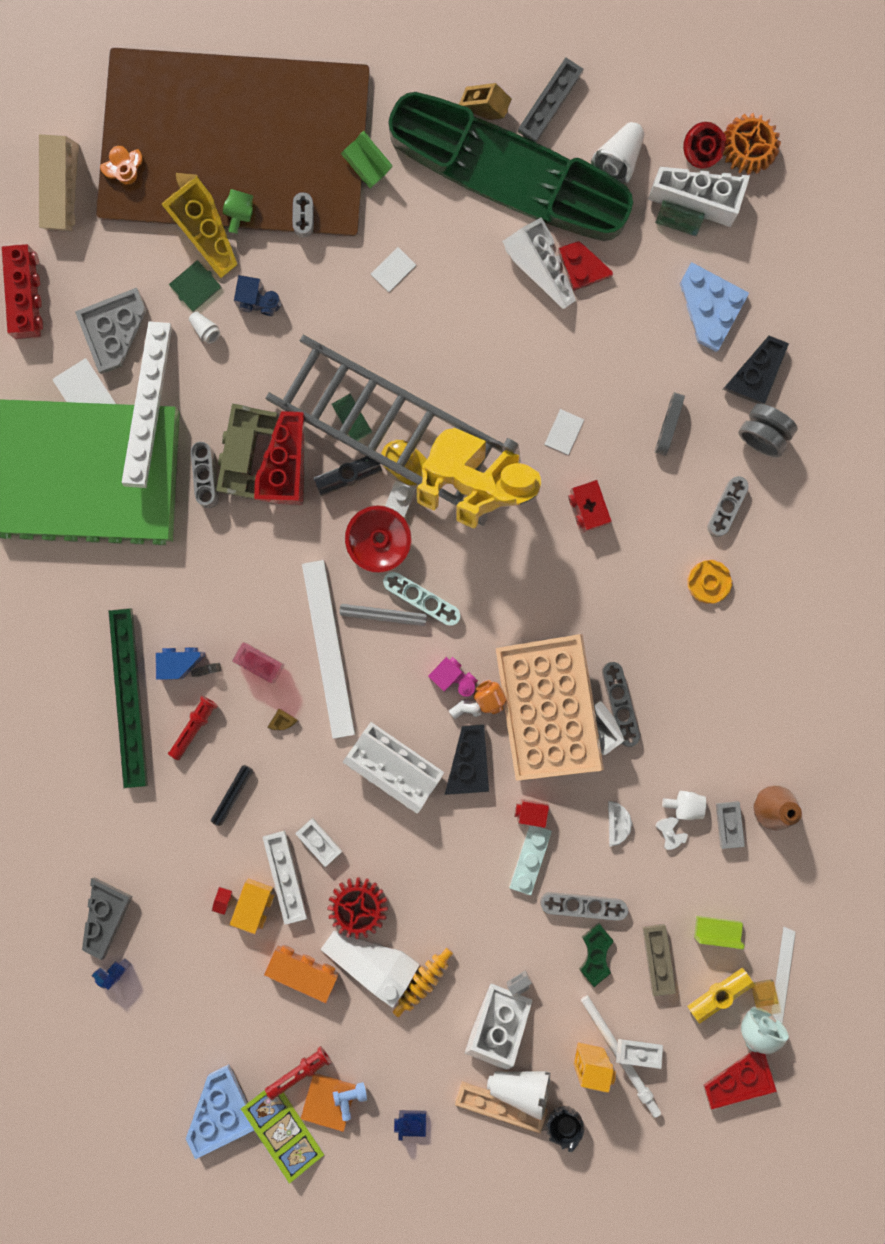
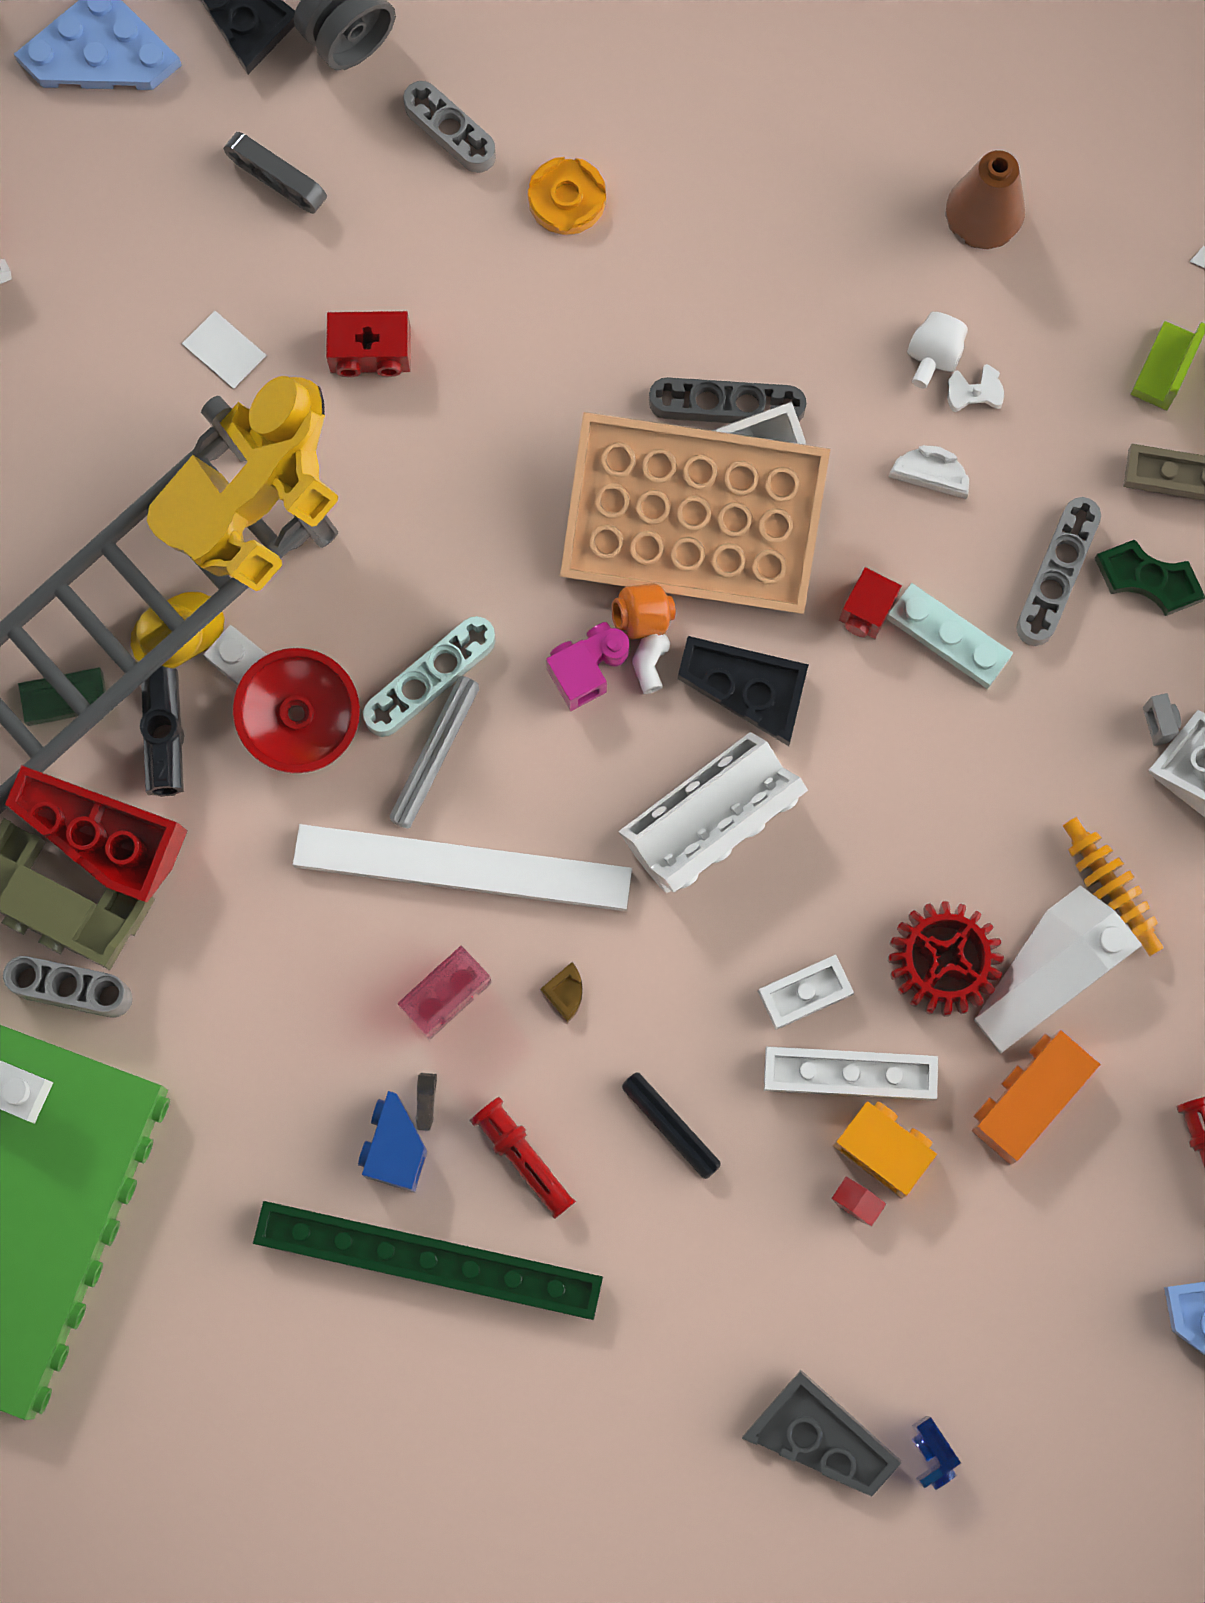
camera: 70 degrees left, 10 degrees down
light grey plate [716,801,745,849] -> none

